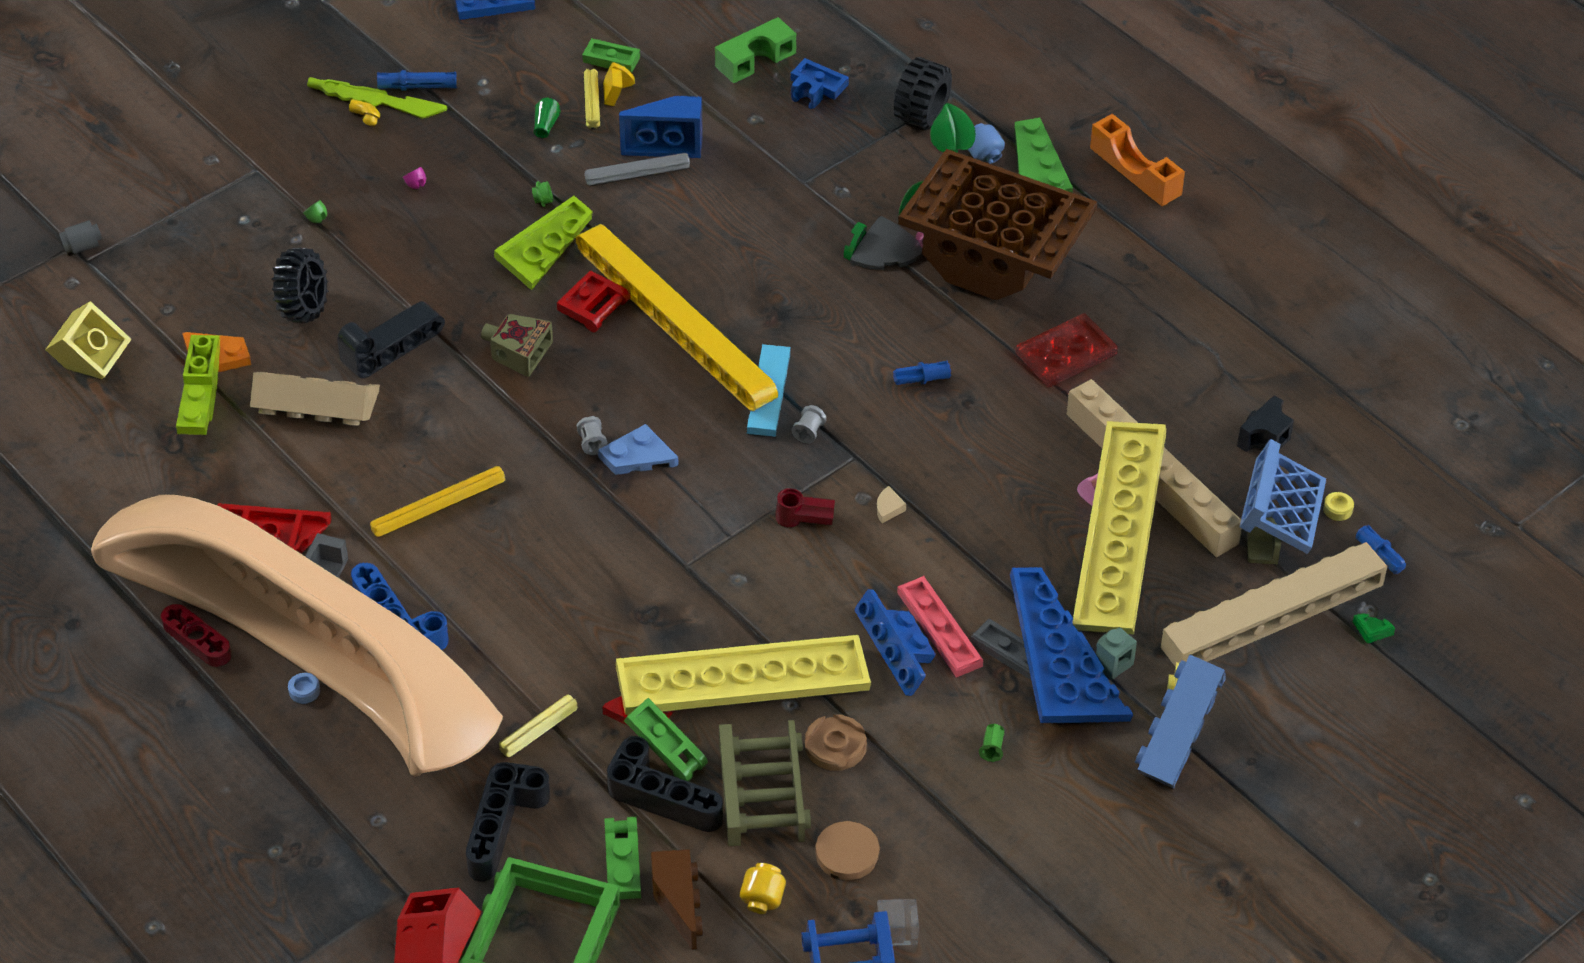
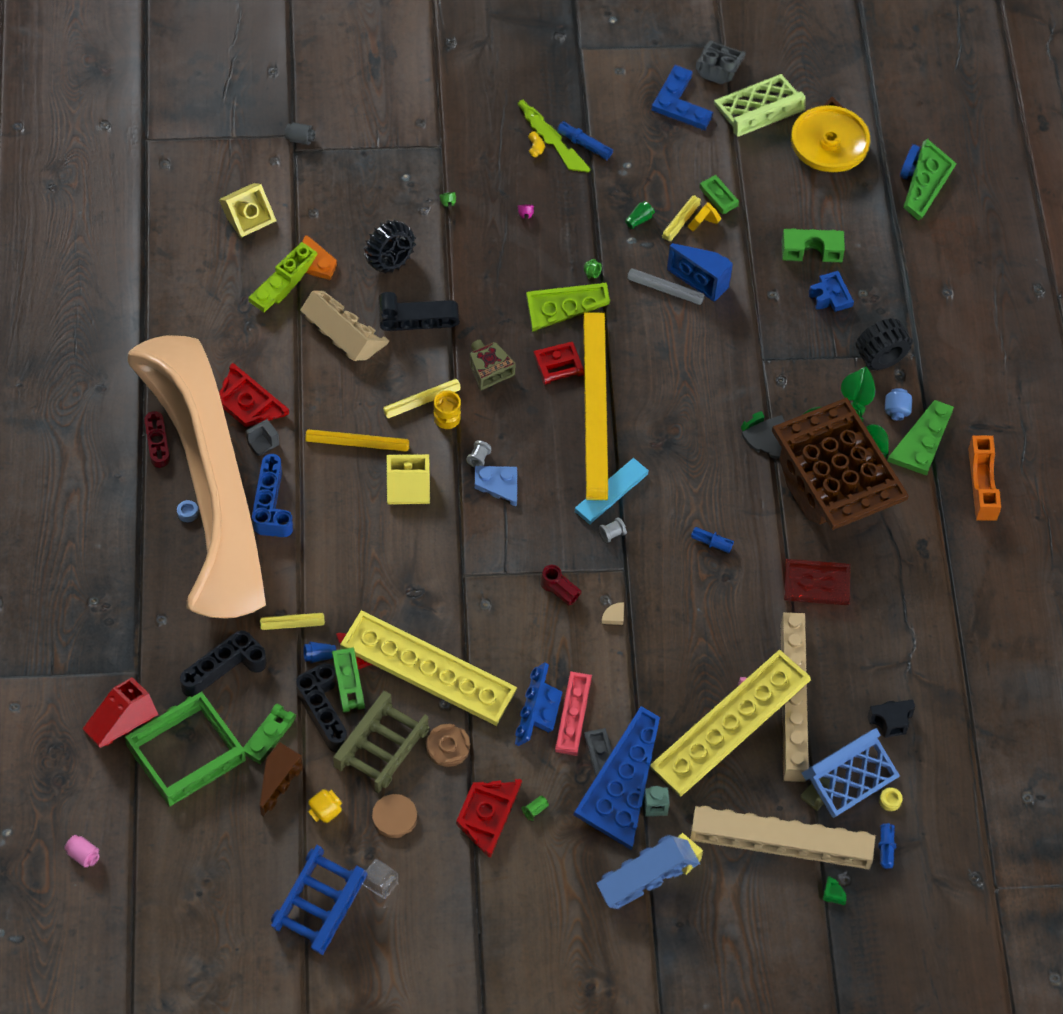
camera: 35 degrees right, 10 degrees up
none -> blue cone [303,642,336,663]
none -> light yellow axle [383,379,461,418]
none -> light yellow slope [387,454,430,504]
none -> yellow wheel [434,391,461,429]
none -> red wing [456,779,522,858]

